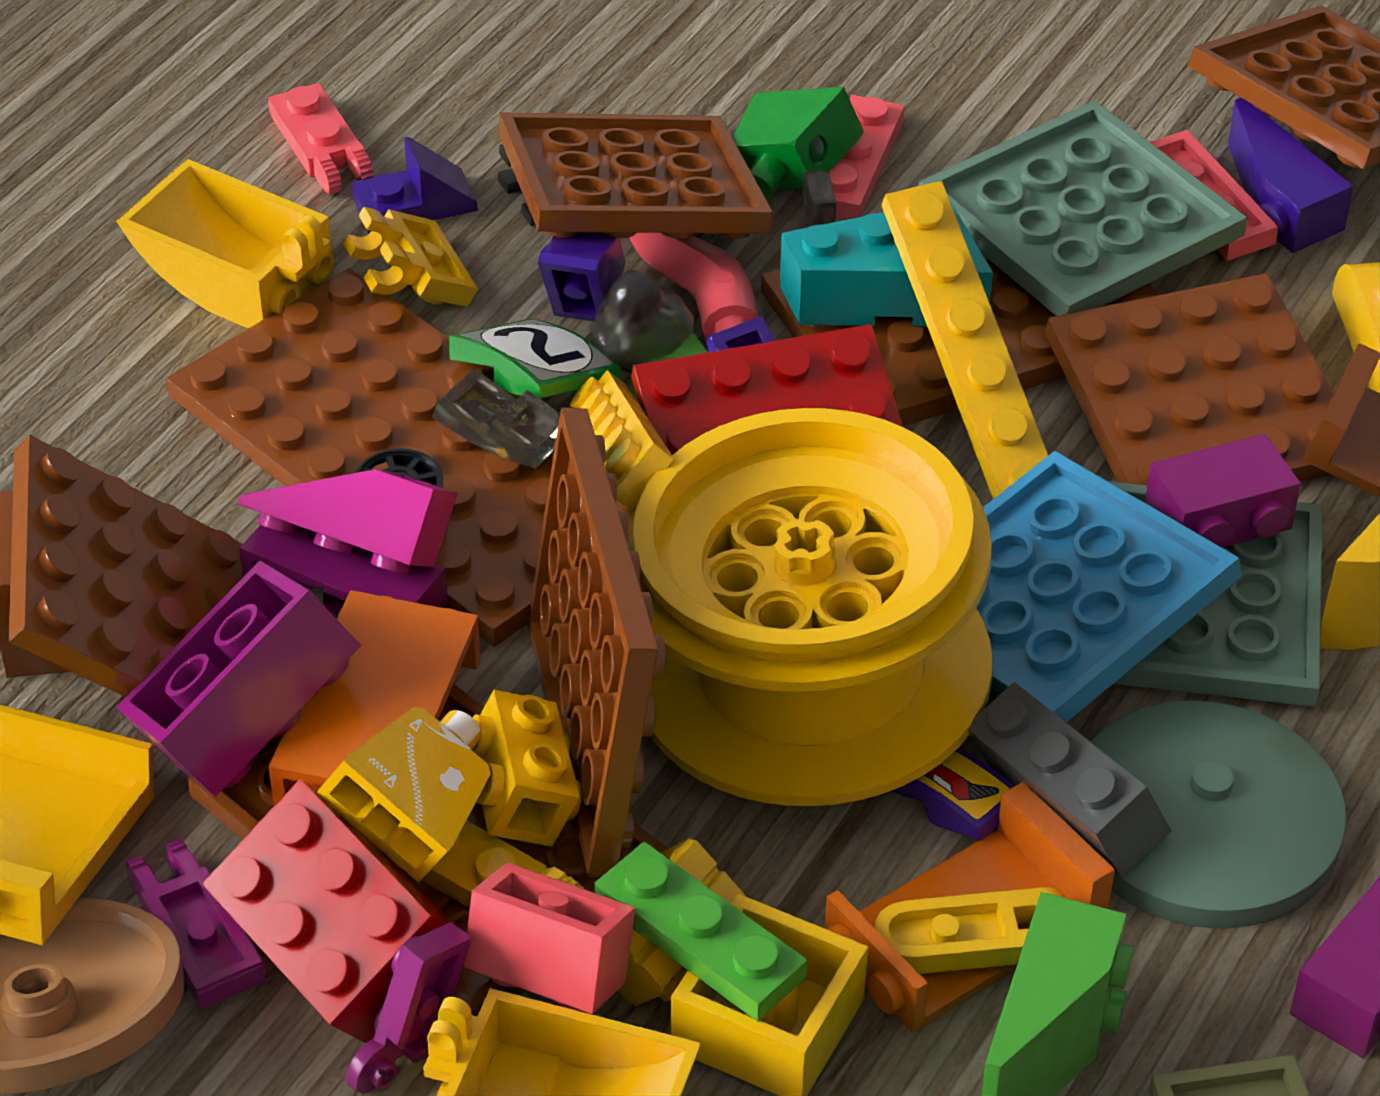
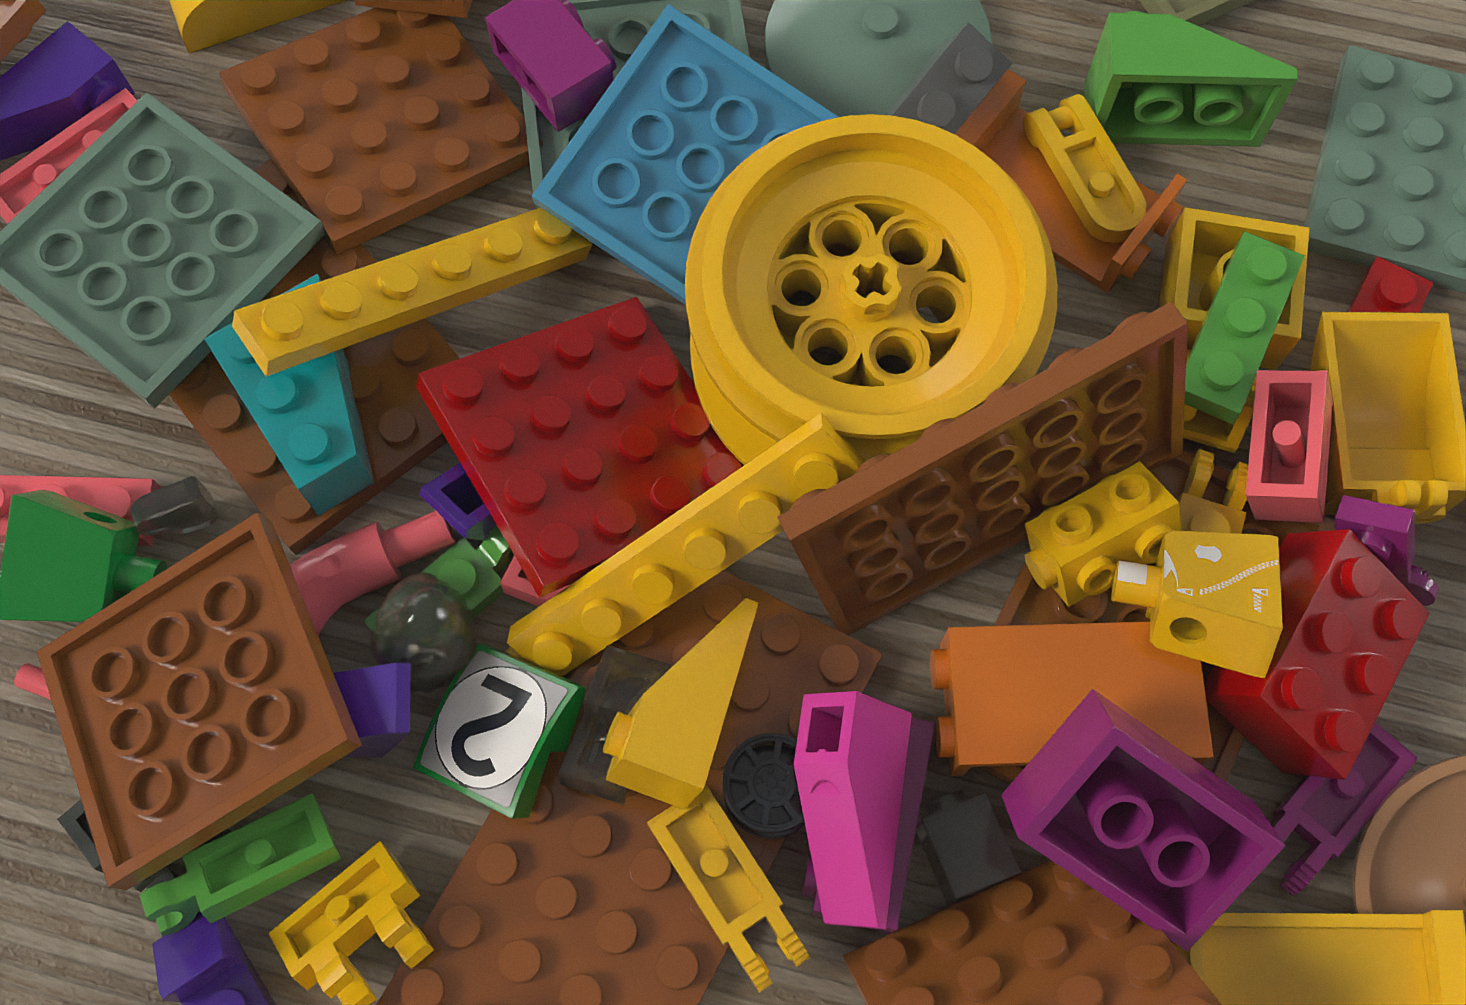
camera: 105 degrees left, 25 degrees up
none -> bright green plate [140,793,342,936]
none -> yellow slope [603,598,759,809]
none -> yellow hinge [647,784,810,993]

